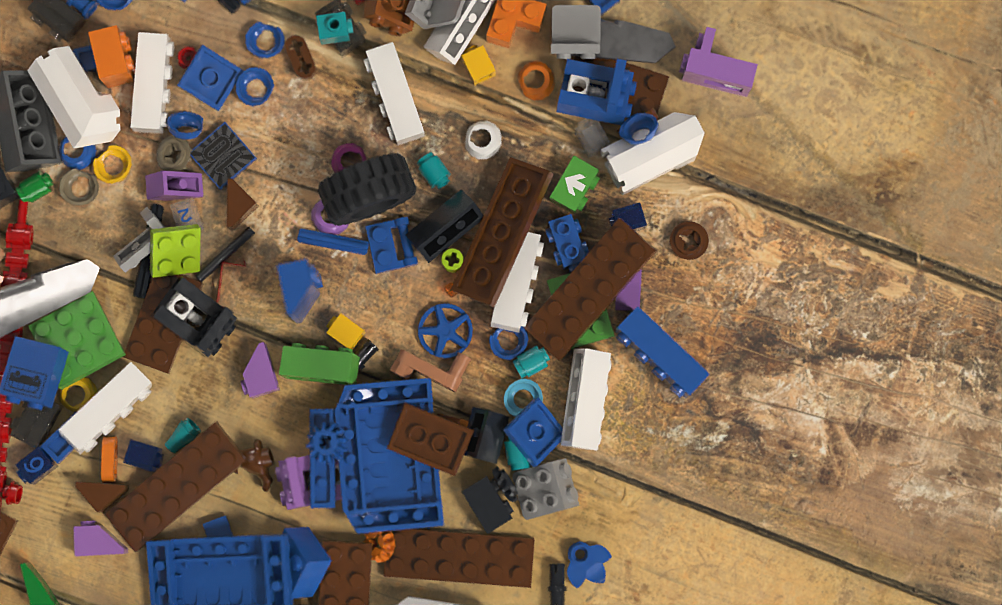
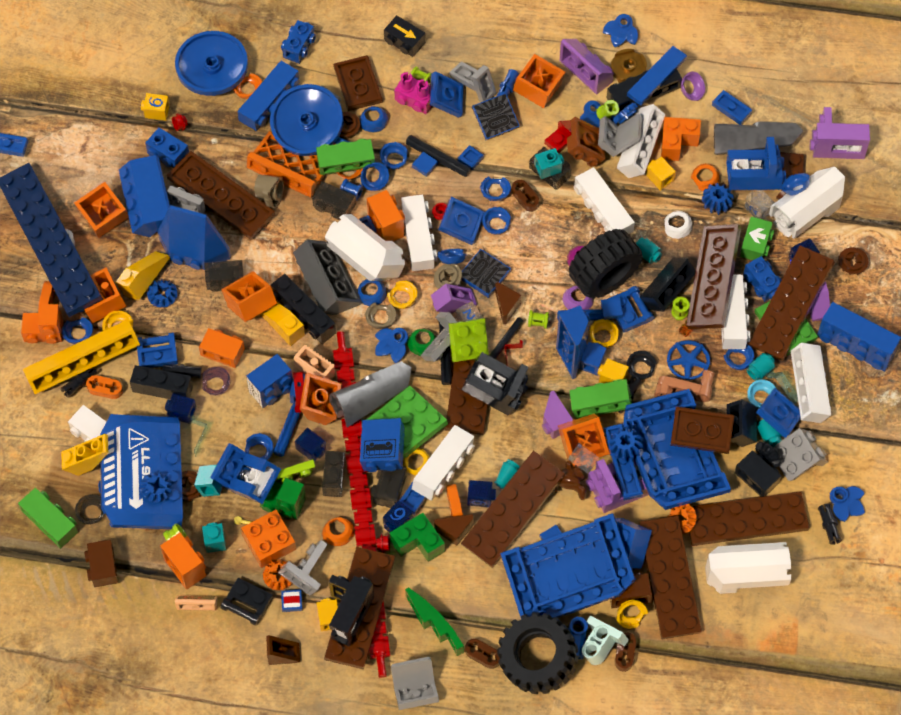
camera: 15 degrees left, 20 degrees down
green brick [16,170,54,203] -> none
medium lavender slope [74,521,128,556] -> none
light grey bracket [551,5,601,59] -> none
none -> blue plate [375,328,408,363]
none -> green brick [390,513,445,562]
none -> green piece [407,329,436,356]
none -> lime bush [528,310,549,329]
none -> orange brick [557,414,610,466]
none -> clear brick [568,443,599,474]
none -> blue brick [580,342,606,376]
none -> yellow piece [590,319,619,348]
none -> blue tile [601,298,623,320]
none -> black piece [627,351,656,380]
none -> blue gear [702,182,734,215]
none -> clear light blue piece [766,370,798,404]

